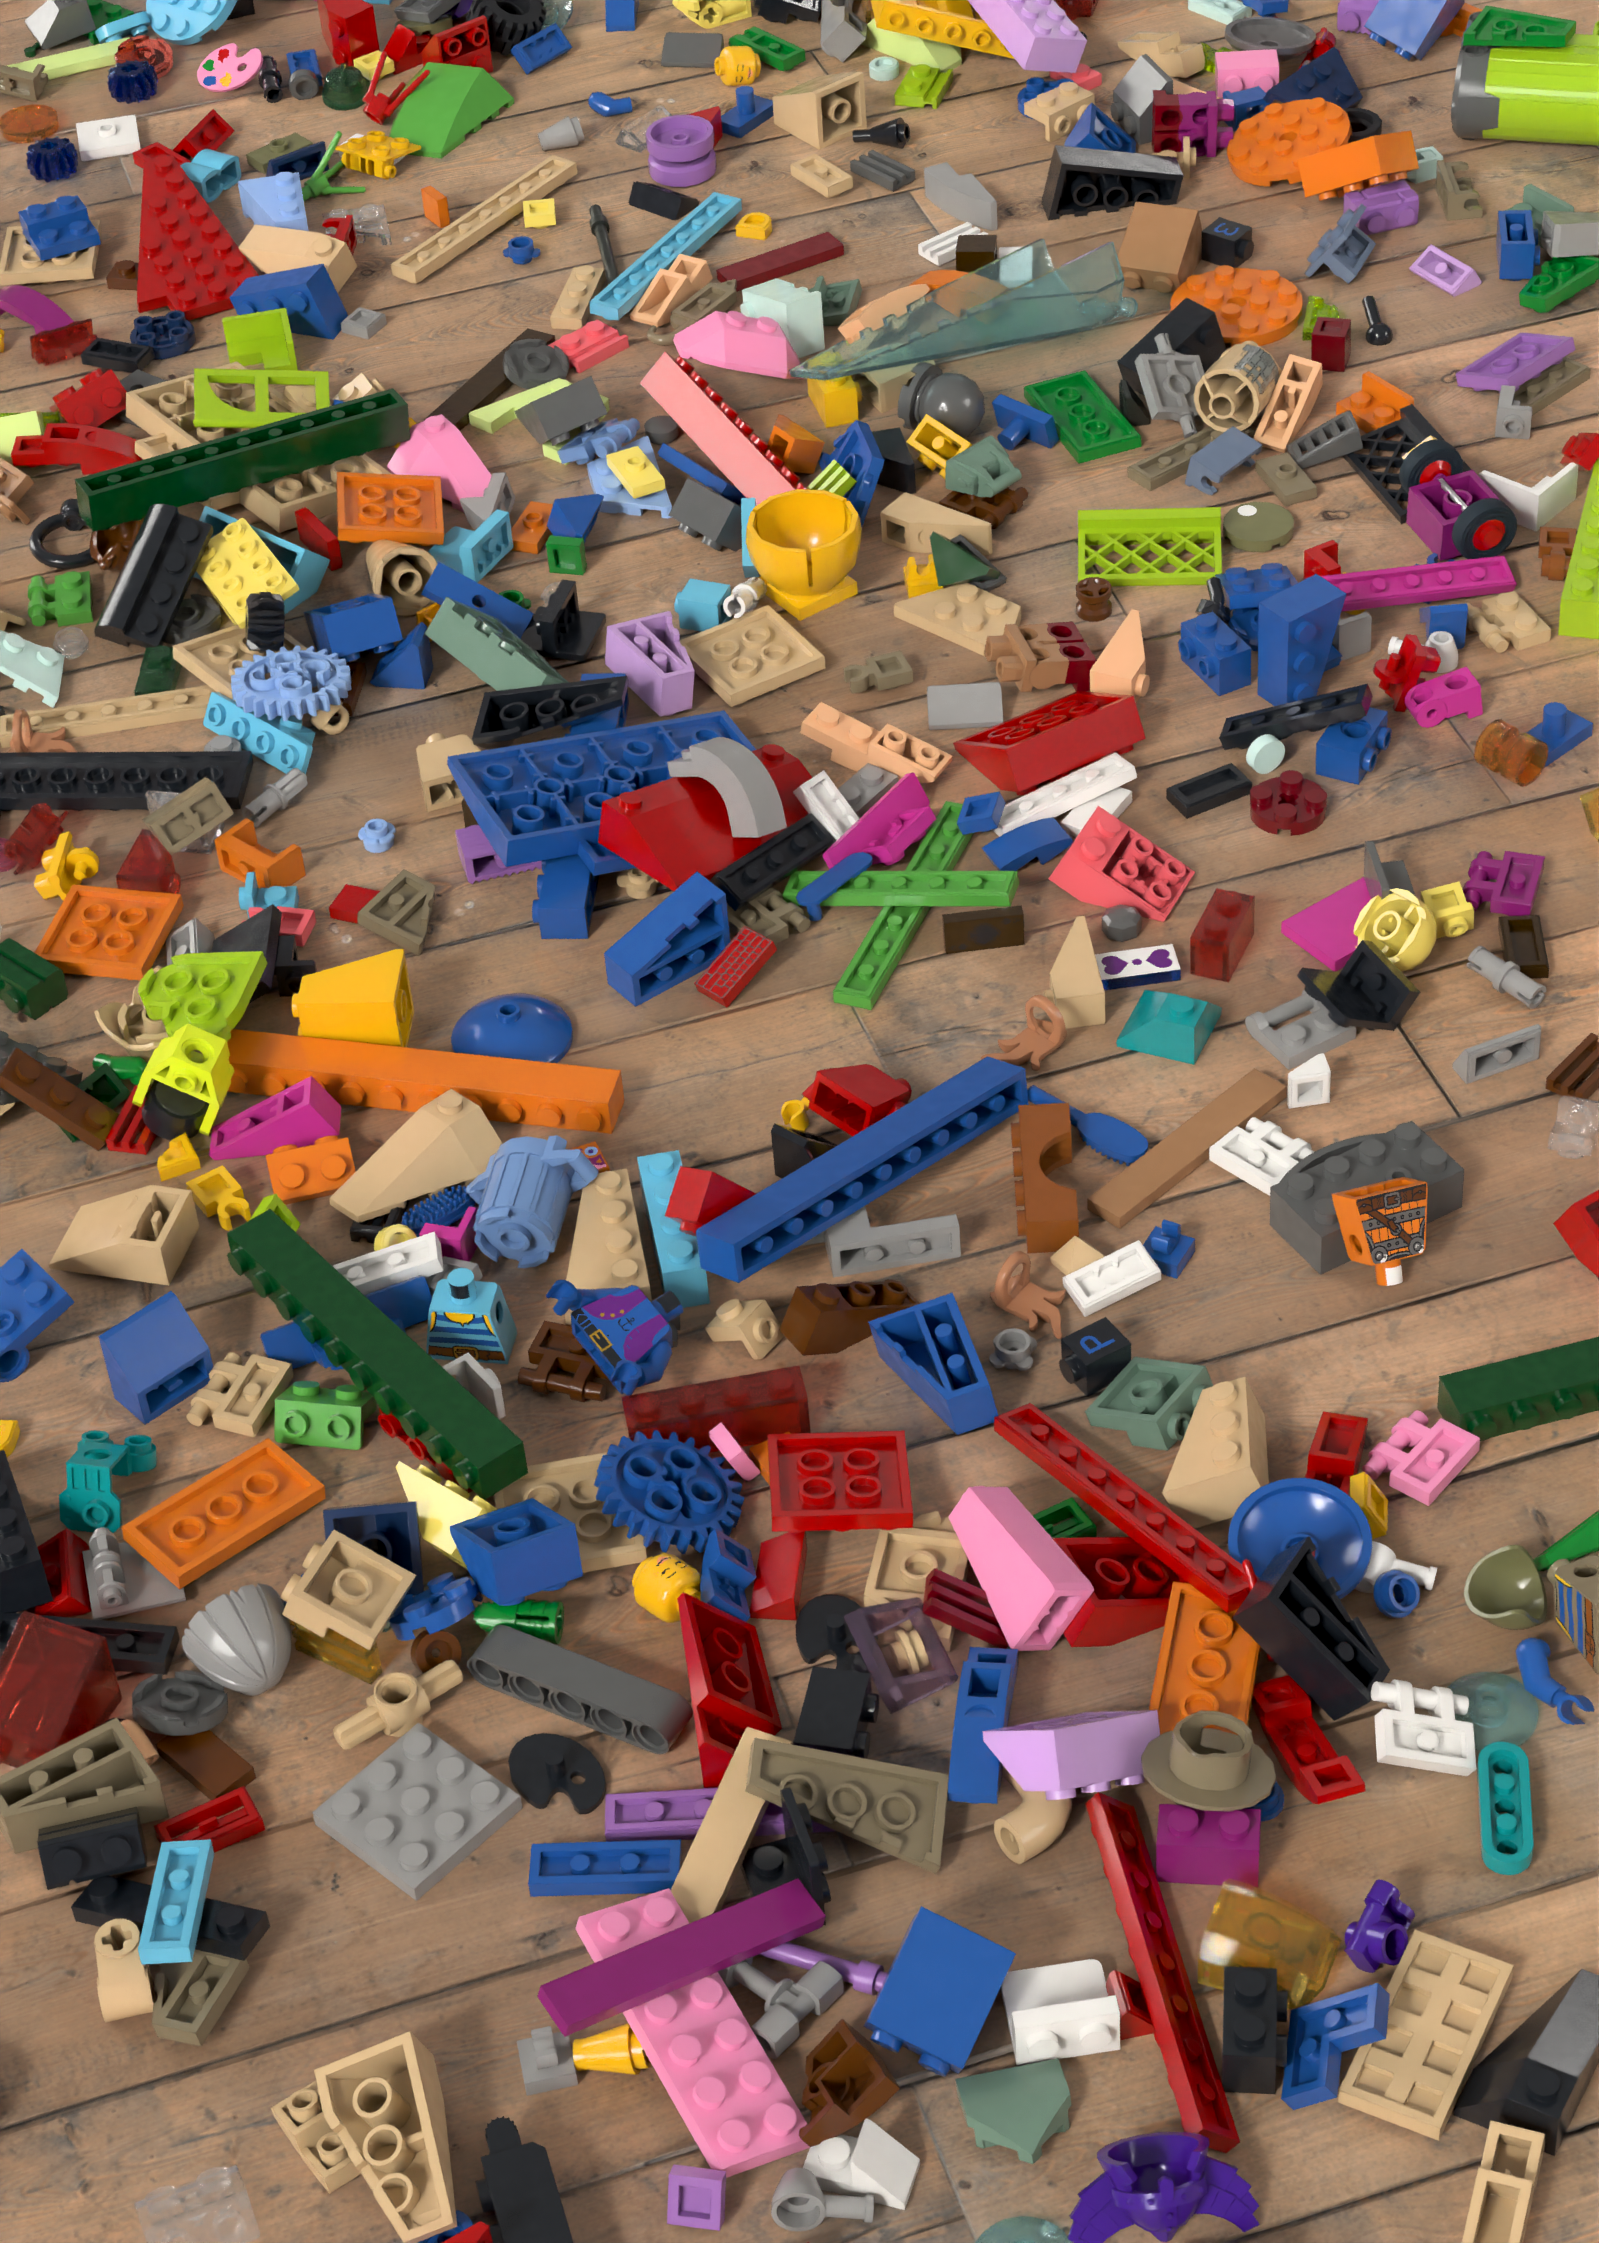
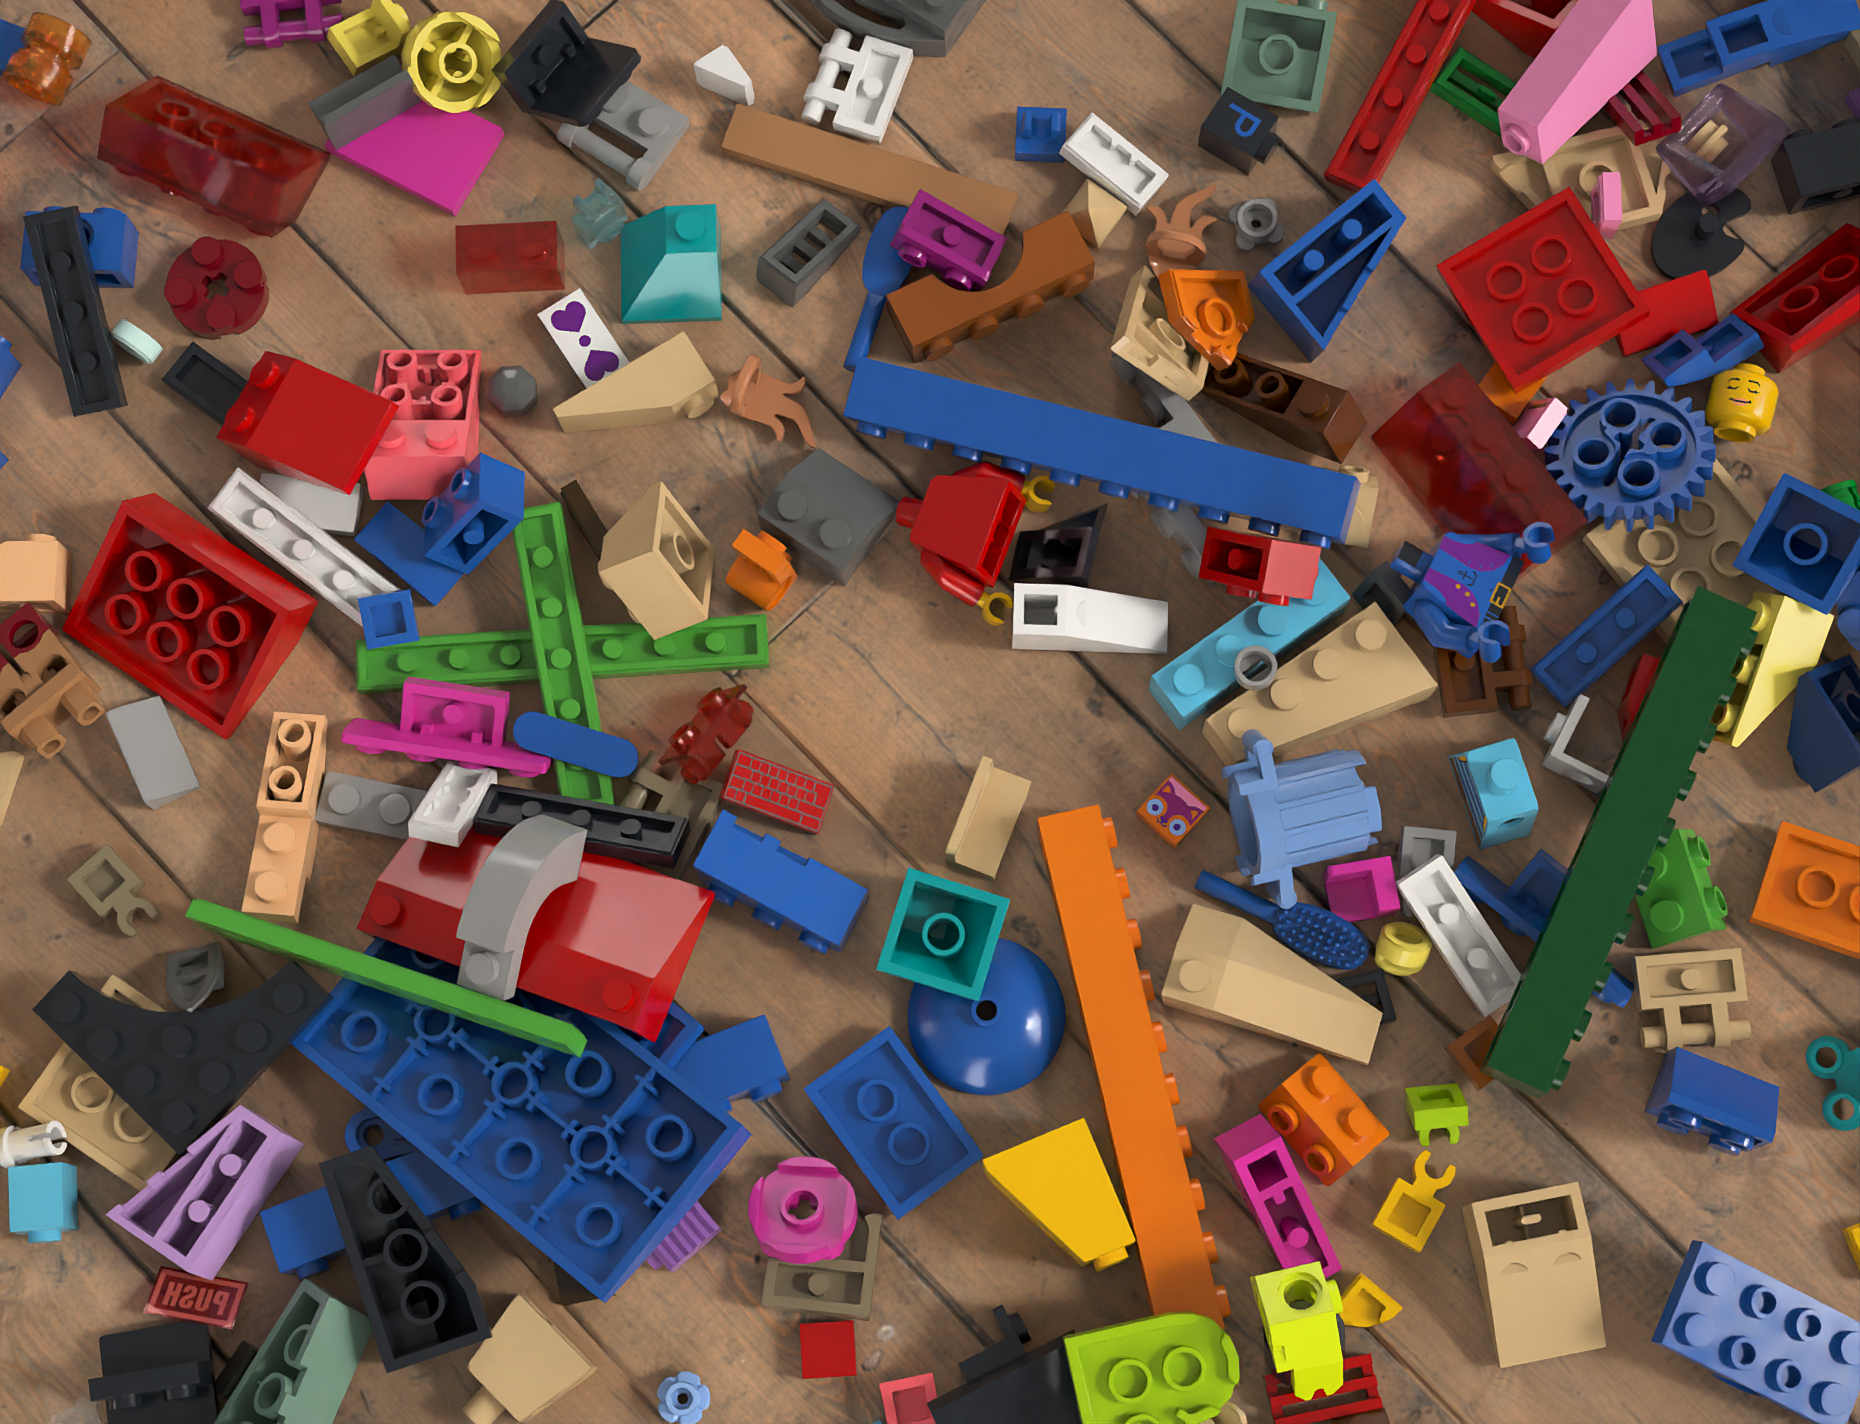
camera: 115 degrees left, 35 degrees up
none -> black plate [32,960,334,1156]
none -> clear red slope [97,75,331,238]
none -> clear red sticker [143,1266,249,1330]
none -> dark grey plate [165,942,225,1012]
none -> bright green tile [185,898,588,1058]
none -> red slope [216,351,399,495]
none -> blue brick [421,452,525,574]
none -> clear light blue plate [571,178,628,250]
none -> tan slope [598,481,715,640]
none -> clear red hinge [658,684,754,784]
none -> orange plate [725,528,798,612]
none -> dark pink plate [748,1157,858,1264]
none -> dark grey slope [756,198,861,307]
none -> dark grey slope [757,448,900,587]
none -> blue plate [804,1026,984,1220]
none -> teal slope [876,867,1010,1002]
none -> magenta bracket [889,189,1008,292]
none -> tan panel [945,756,1032,881]
none -> white slope [1012,583,1168,654]
none -> tan wing [1110,265,1209,401]
none -> orange plate [1158,269,1255,371]
none -> light grey hinge [1234,645,1277,691]
none -> blue tile [1530,564,1683,708]
none -> bright pink tile [1591,172,1622,239]

